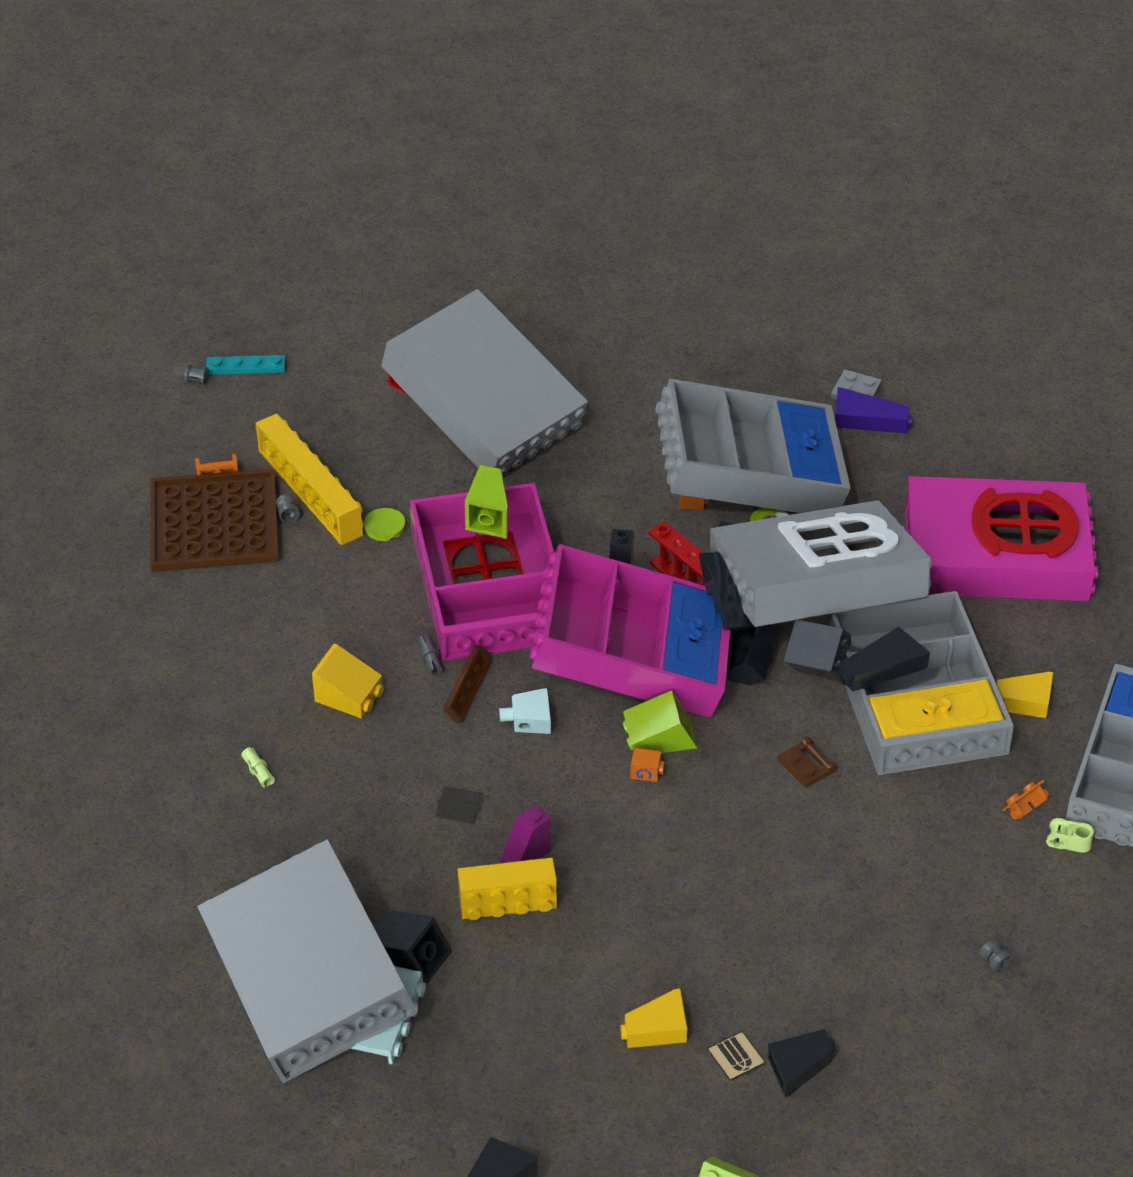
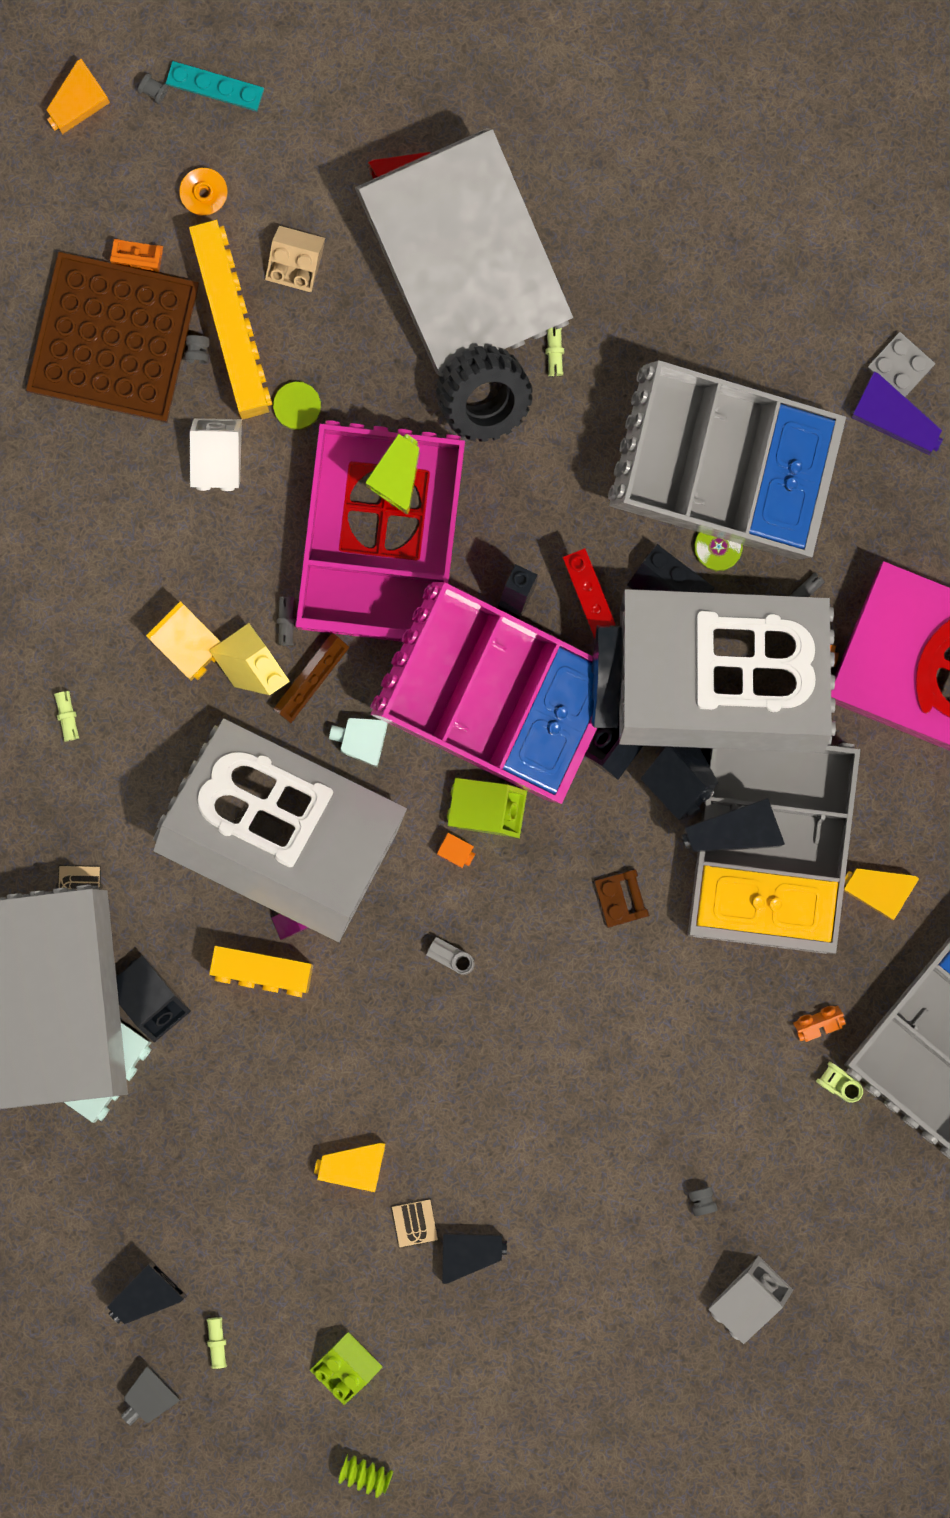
camera: 20 degrees right, 40 degrees up
none -> light orange slope [47,59,110,134]
none -> light grey panel [153,718,407,942]
none -> light orange dish [180,168,228,216]
none -> white slope [190,418,242,491]
none -> light yellow slope [209,623,290,695]
none -> tan slope [265,226,325,292]
none -> light grey piece [426,937,475,975]
none -> black tyre [436,346,533,442]
none -> yellowish green pin [545,327,564,376]
none -> light grey slope [708,1256,793,1344]

